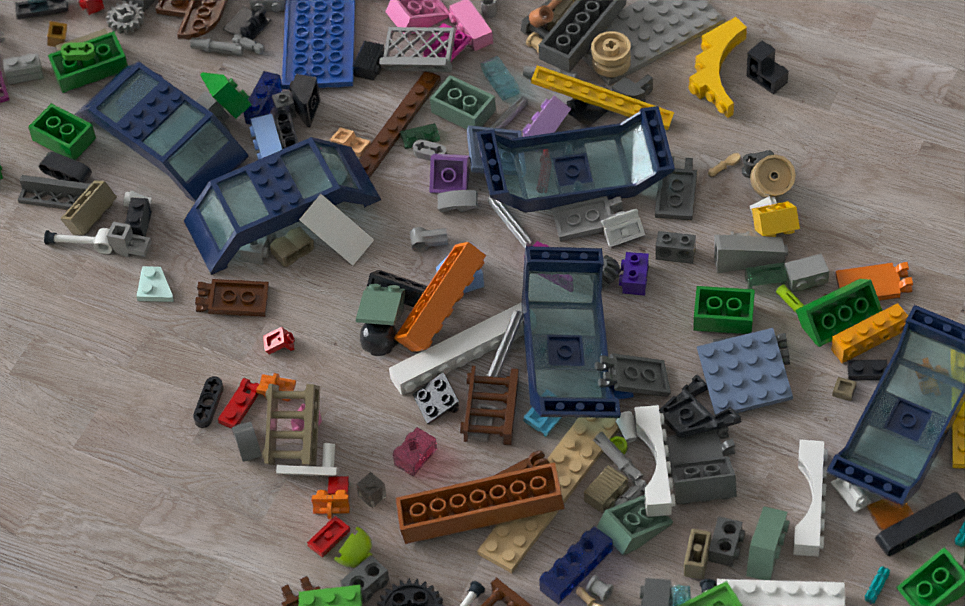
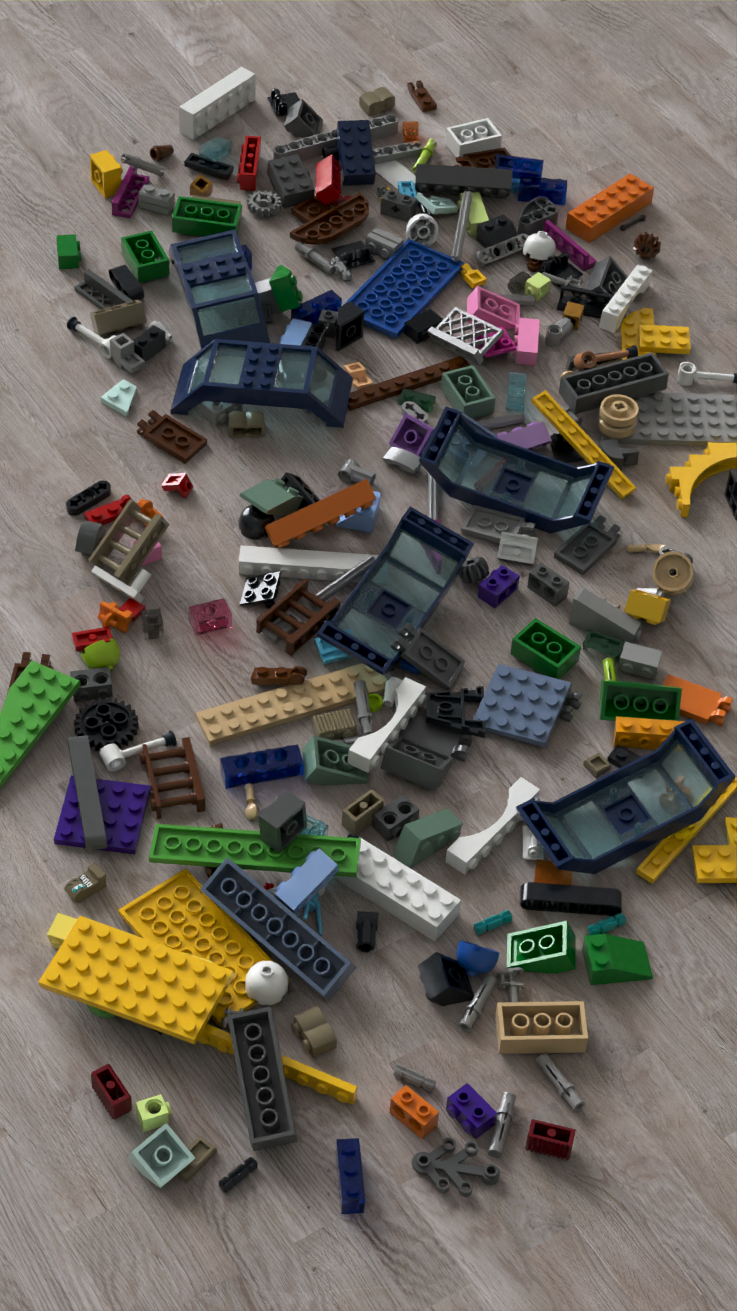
camera: 25 degrees right, 5 degrees down
bright green beam [61,42,96,61] -> none
white sticker [299,194,374,265] -> none
dark orange brick [396,462,565,544] -> none
light grey bush [586,575,614,602] -> none

